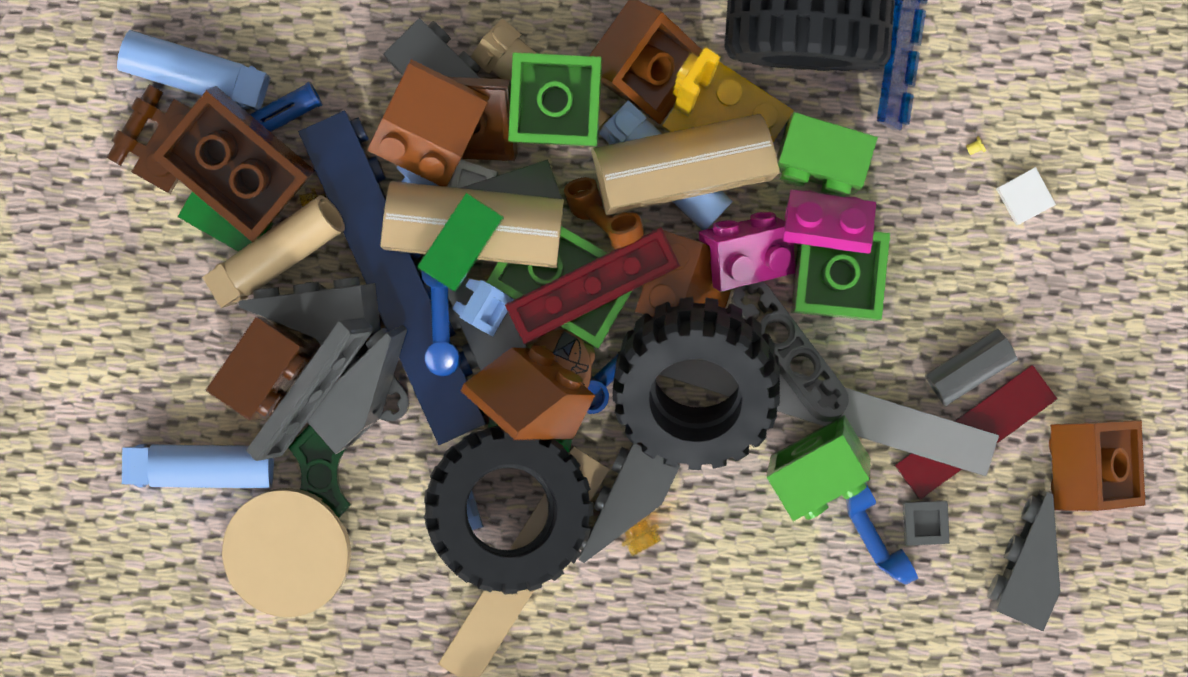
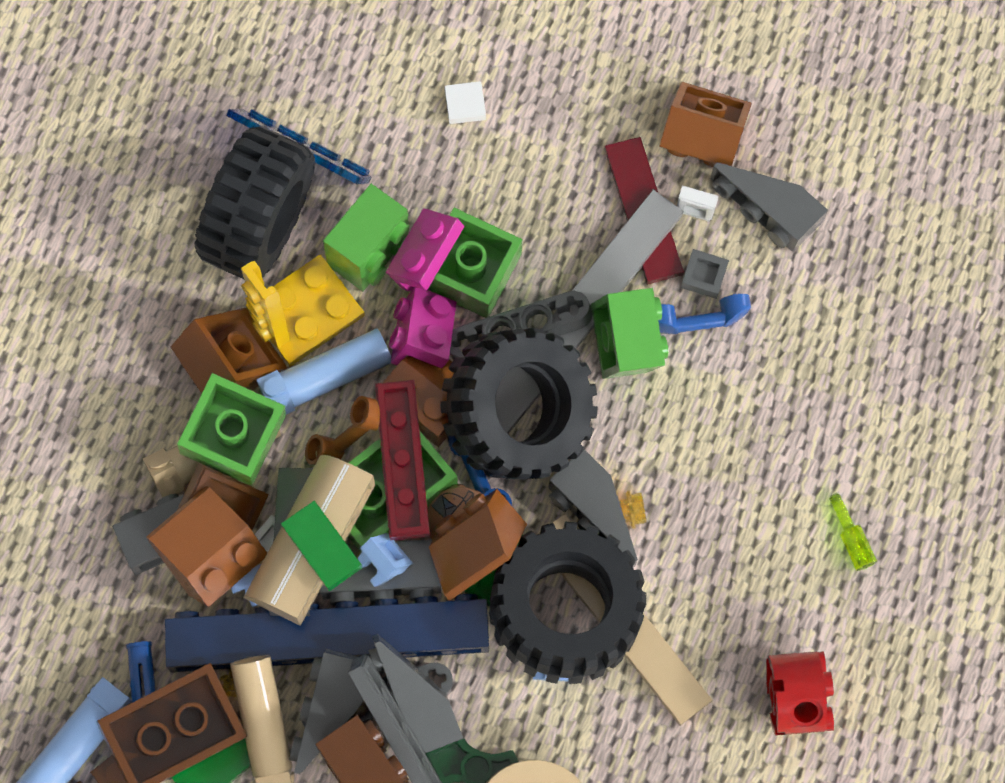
camera: 75 degrees left, 15 degrees down
blue bar [421,271,461,376] -> none
tan brick [591,114,780,215] -> none
dark grey axle [925,329,1018,406] -> none
light yellow piece [966,136,986,155] -> none
none -> white tile [677,185,719,221]

